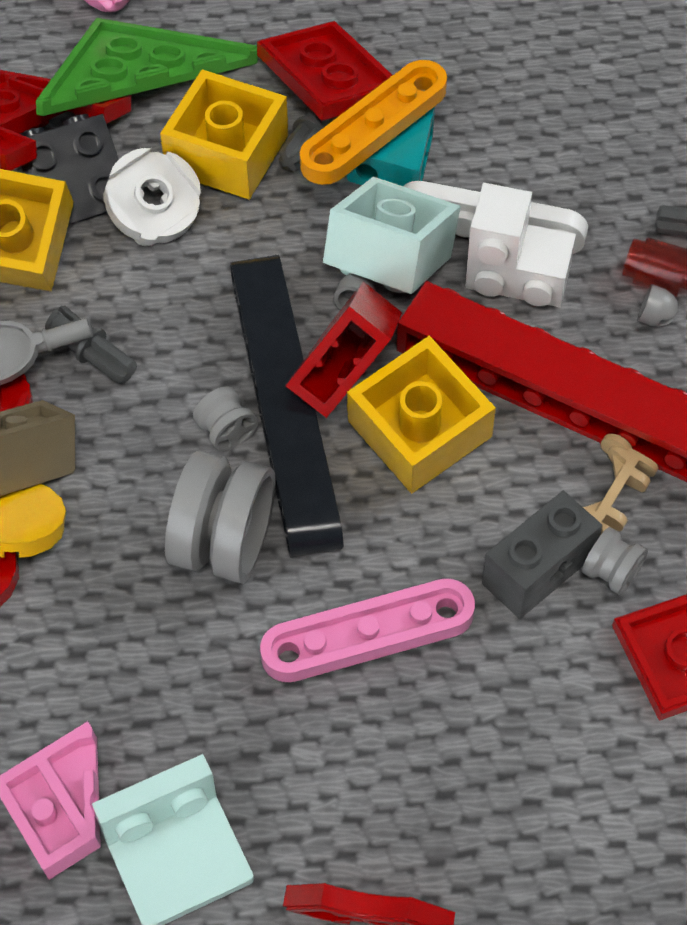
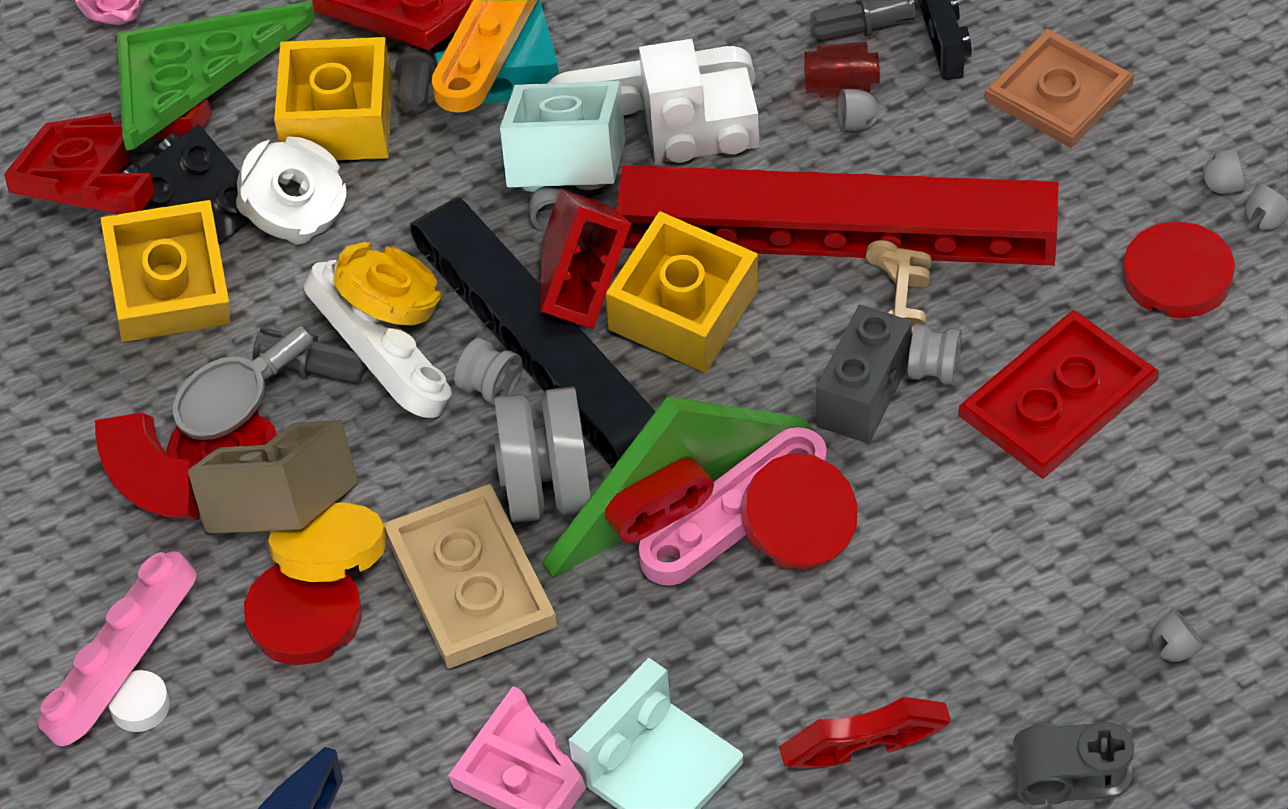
camera: 20 degrees left, 5 degrees down
none -> white plate [304,260,452,418]
none -> yellow tile [333,242,441,325]
none -> tan plate [383,483,557,670]
none -> bright green tile [542,397,814,577]
none -> red beam [604,458,714,543]
none -> red tile [741,453,858,571]

